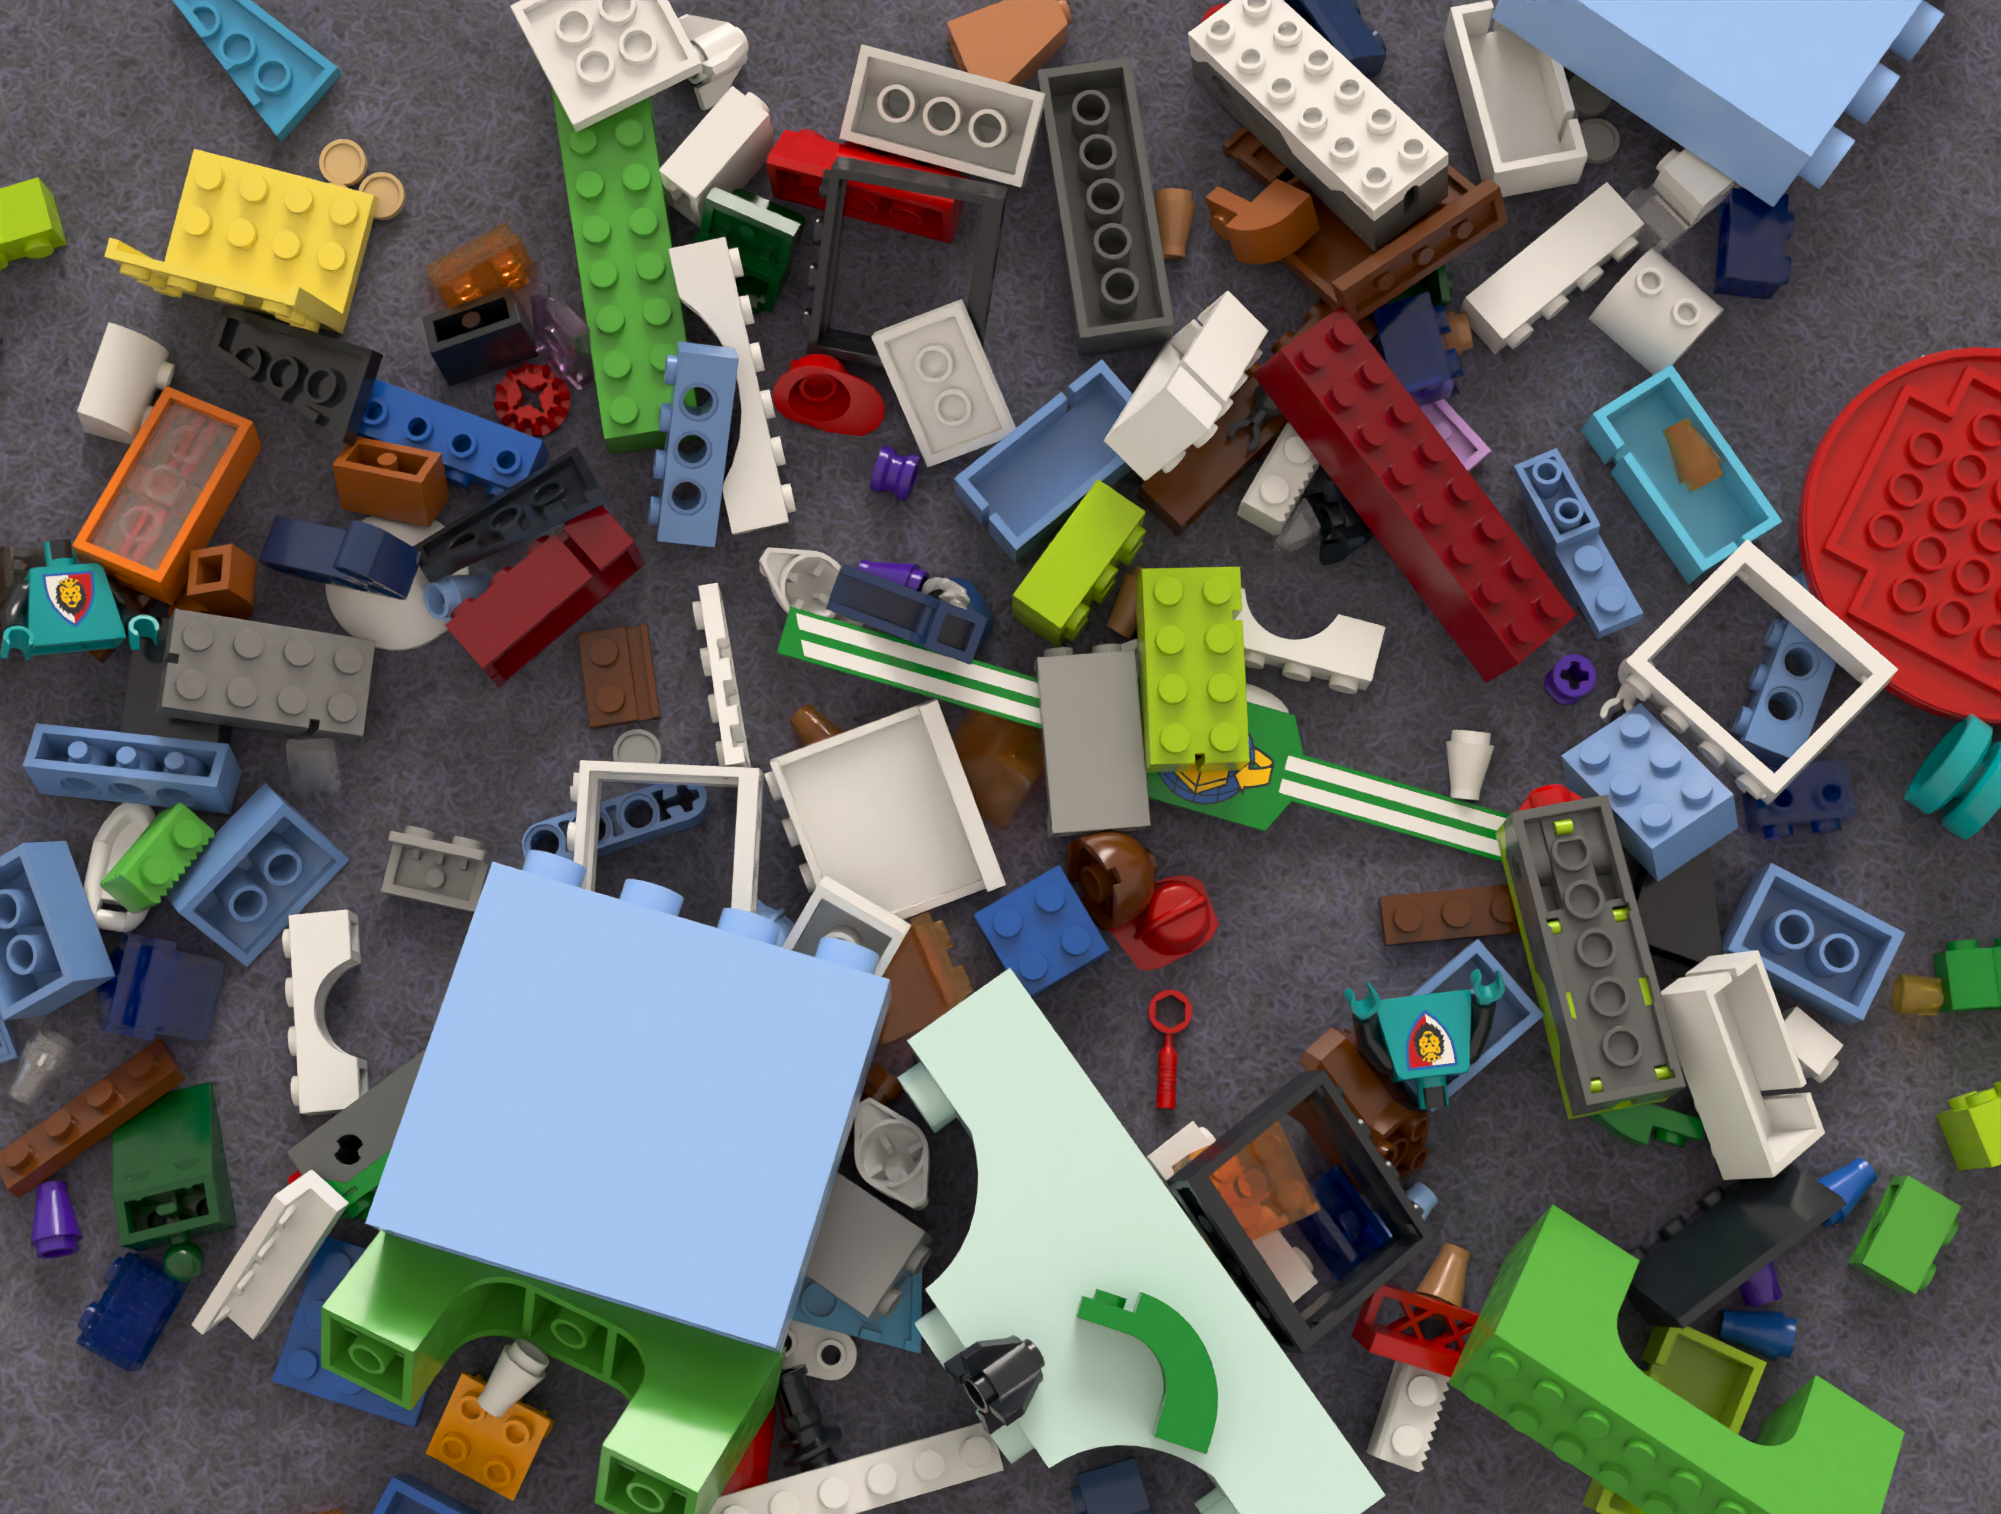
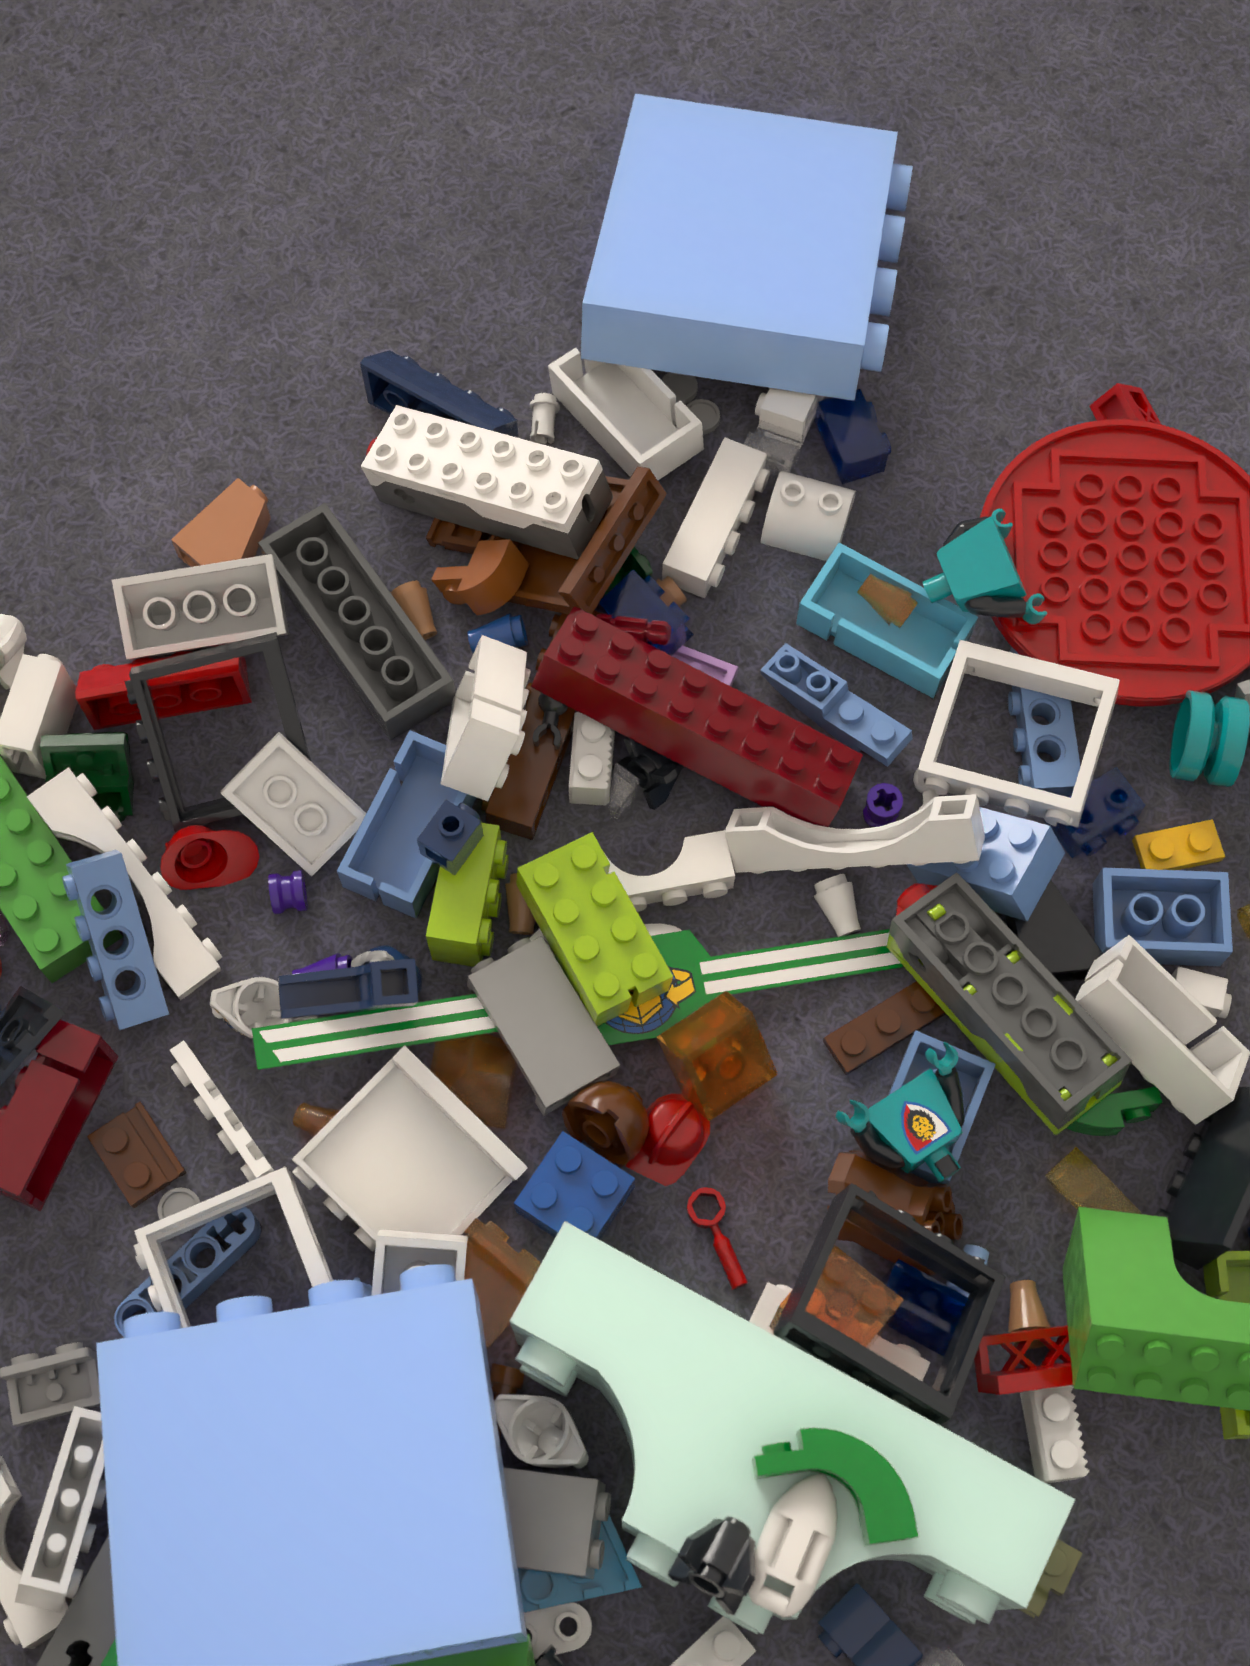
camera: 25 degrees left, 10 degrees down
none -> white brick [15,1406,106,1613]
none -> dark blue brick [417,800,484,875]
none -> blue cone [468,613,528,654]
none -> white pin [530,393,560,444]
none -> dark red axle [595,614,672,645]
none -> clear orange brick [657,991,778,1121]
none -> white arch [725,794,985,874]
none -> white piece [748,1473,837,1618]
none -> teal torso [922,509,1048,624]
none -> clear yellow slope [1045,1147,1142,1214]
none -> yellow plate [1132,819,1225,870]

